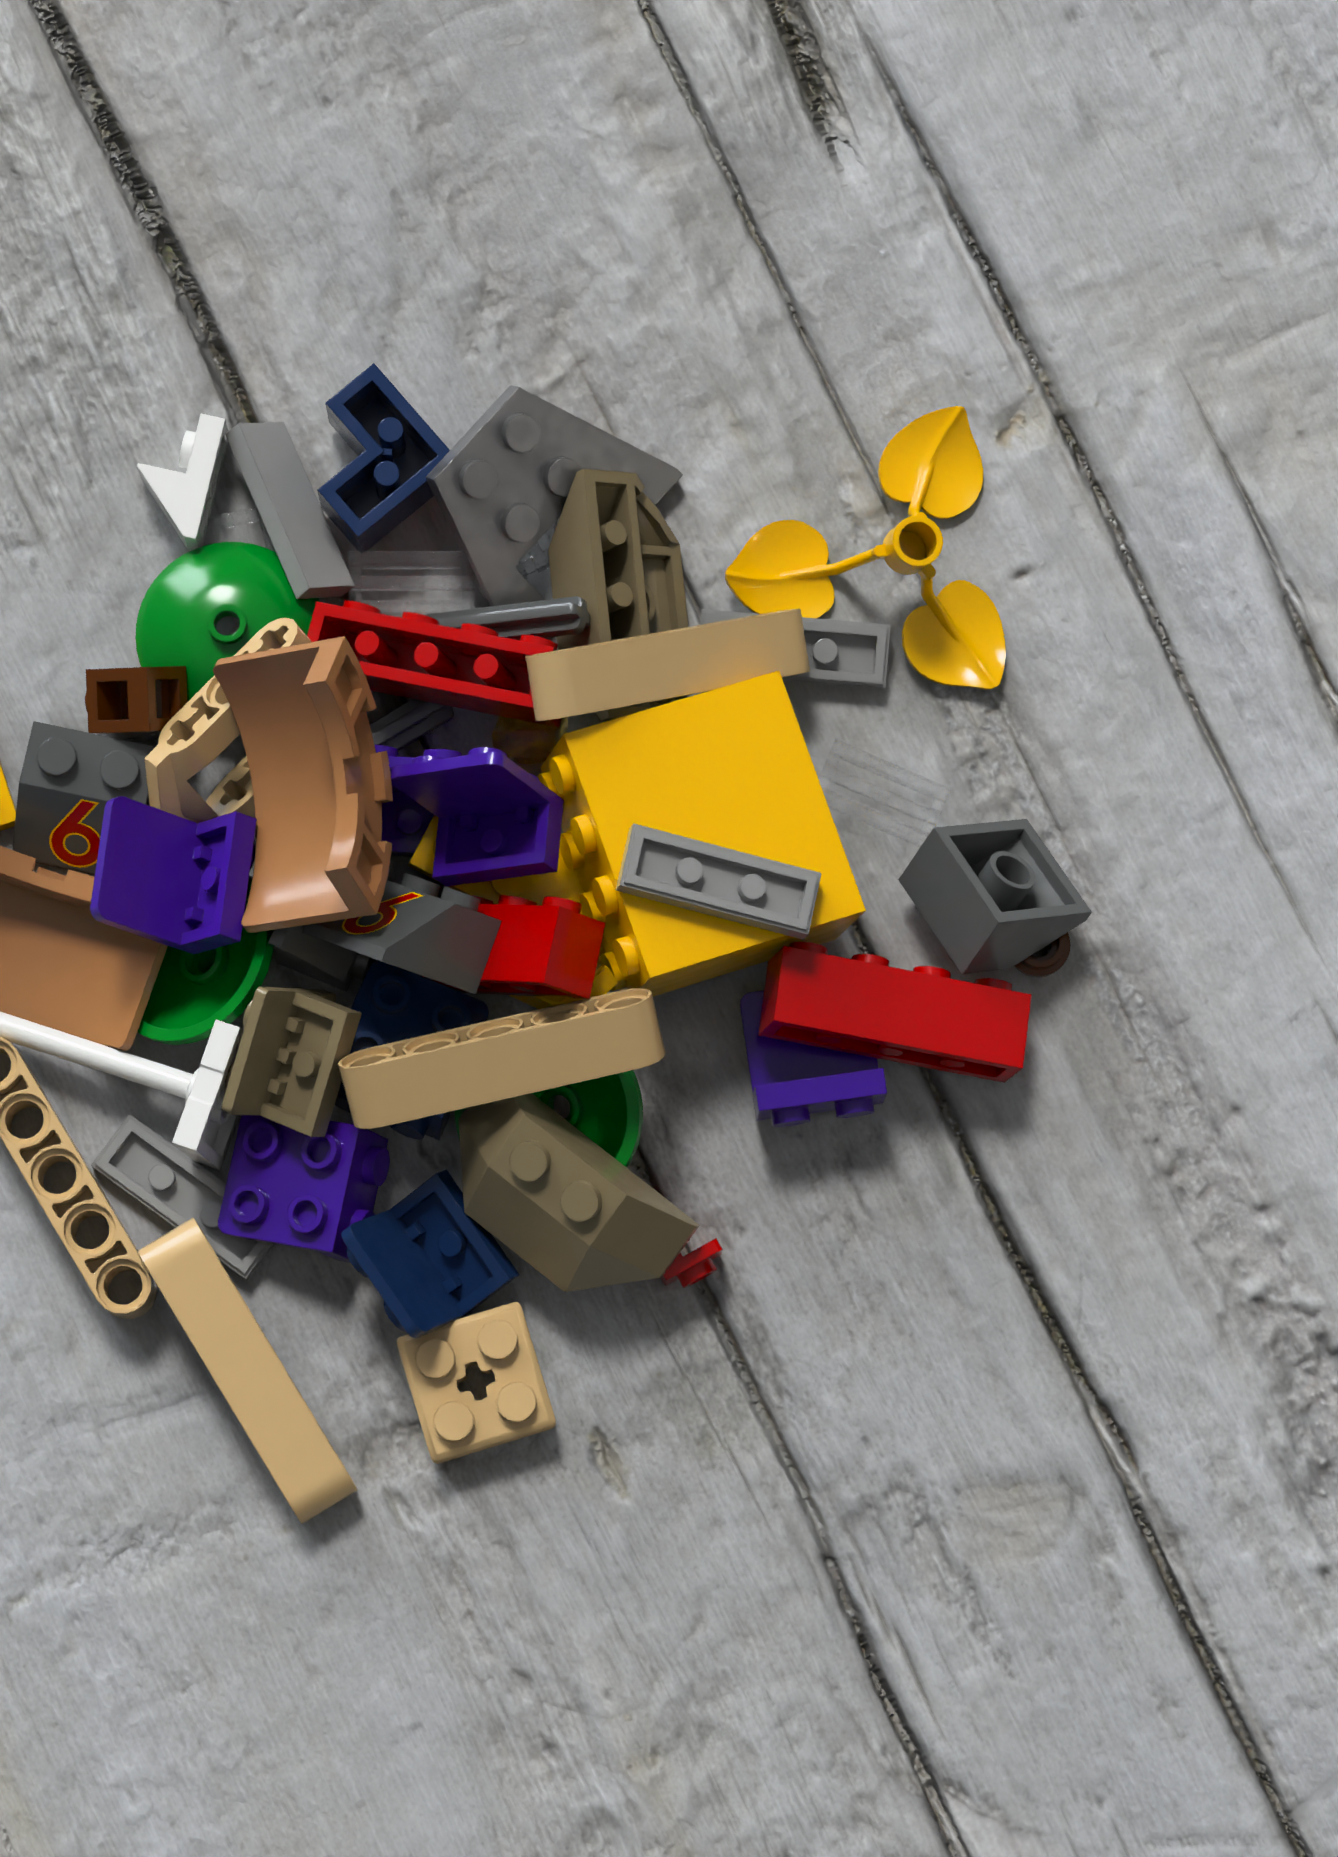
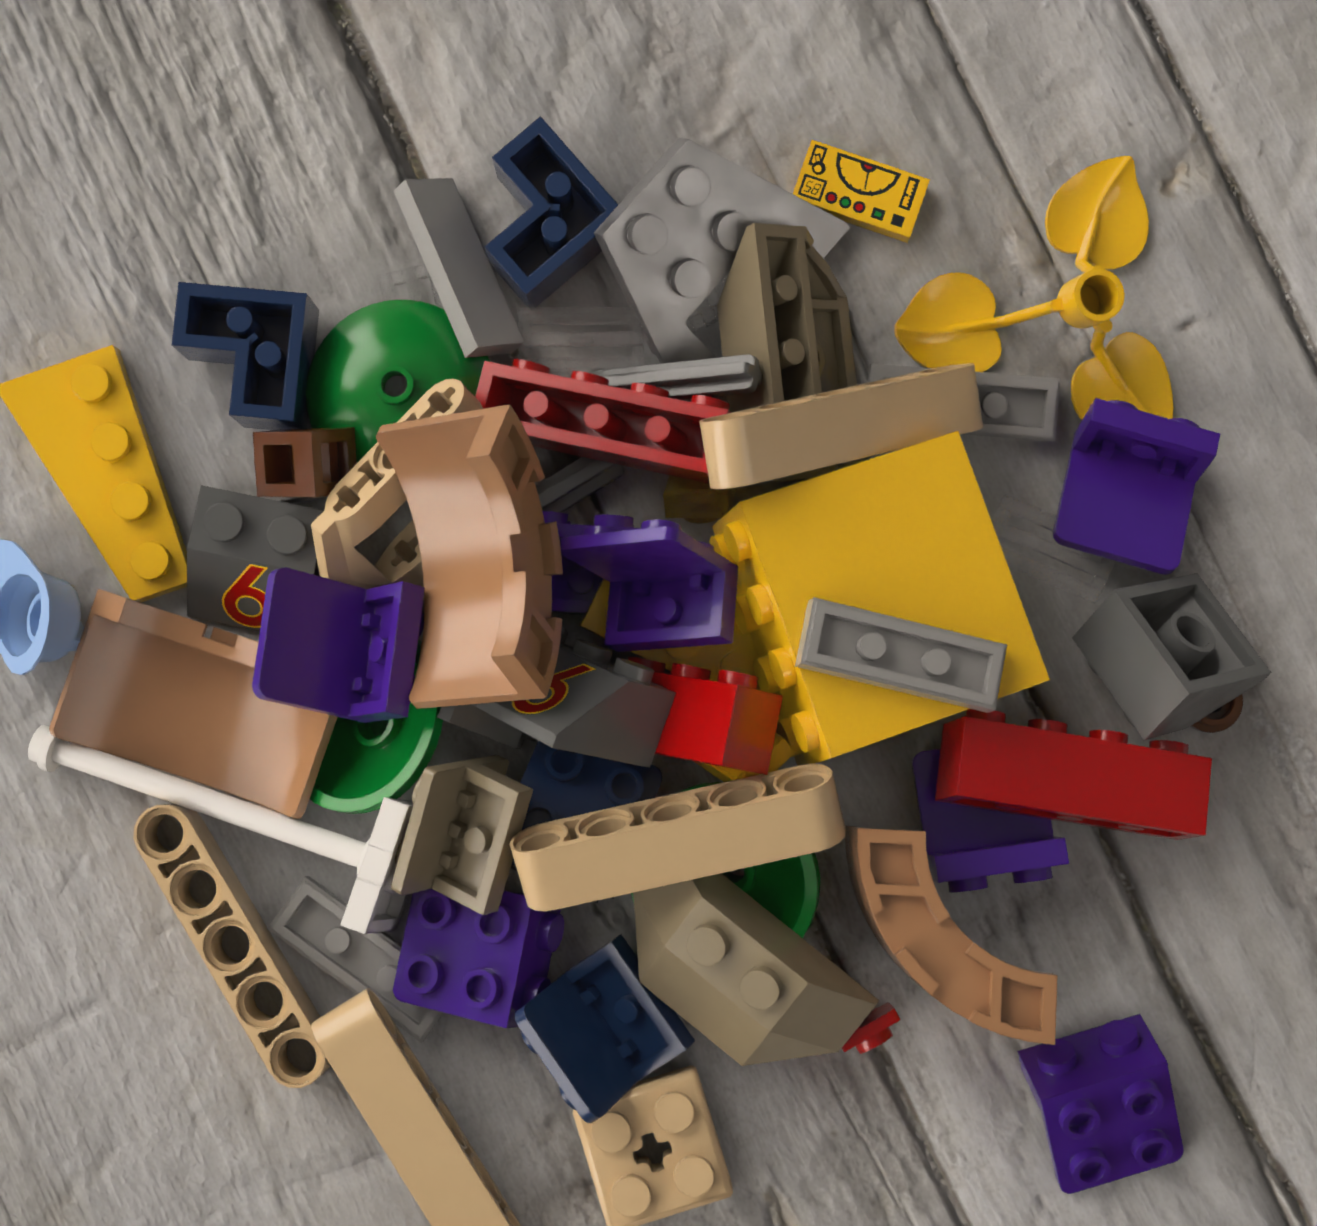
camera: 10 degrees right, 5 degrees up
white slope [137,413,229,551] -> none
none -> dark blue brick [171,282,319,430]
none -> yellow tile [793,139,930,243]
none -> medium nougat panel [845,825,1057,1045]
none -> dark purple bracket [1017,1014,1184,1194]
none -> dark purple bracket [1052,398,1220,575]

